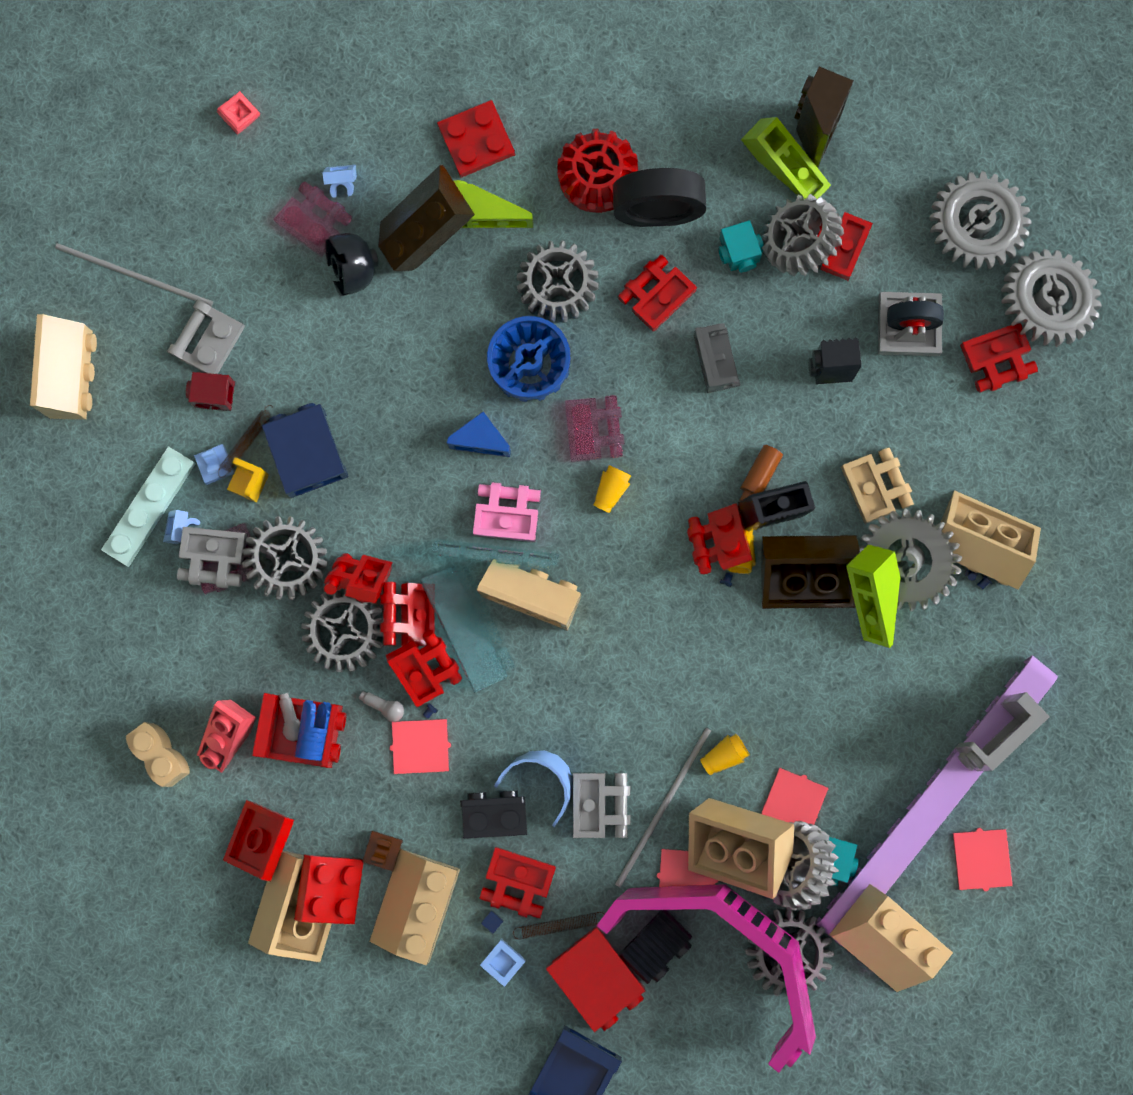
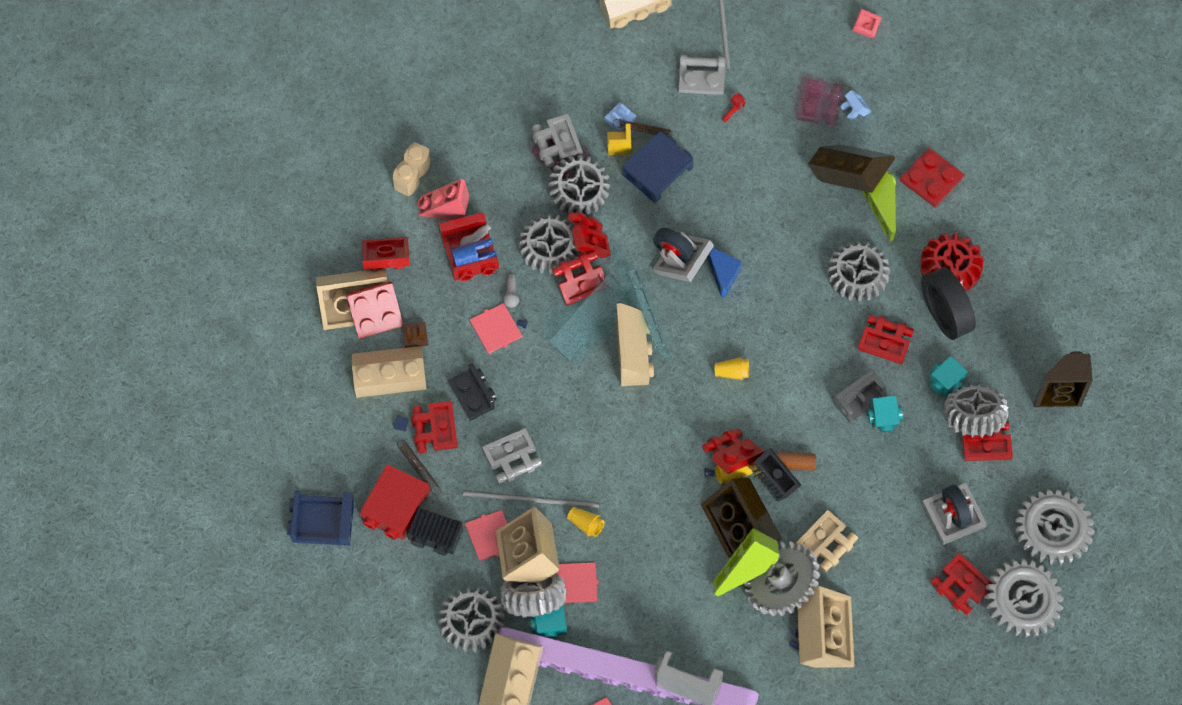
camera: 55 degrees right, 15 degrees down
light aqua plate [101,446,196,567] -> none
light blue tile [163,510,200,544] -> none
dark red brick [186,372,235,411] -> none
black cylinder [325,233,378,296] -> none
red plate [386,630,462,707] -> none
bright pink plate [473,482,541,542] -> none
light blue tile [480,939,526,987] -> none
blue gear [487,316,571,402] -> none
light blue piece [494,750,573,827] -> none
clear pink plate [565,395,625,462] -> none
dark pink panel [597,884,816,1073] -> none
lime slope [741,117,831,199] -> none
black brick [808,337,861,385] -> none
none -> light grey plate [653,228,714,282]
none -> red hand [721,93,746,123]
none -> teal brick [867,396,903,432]

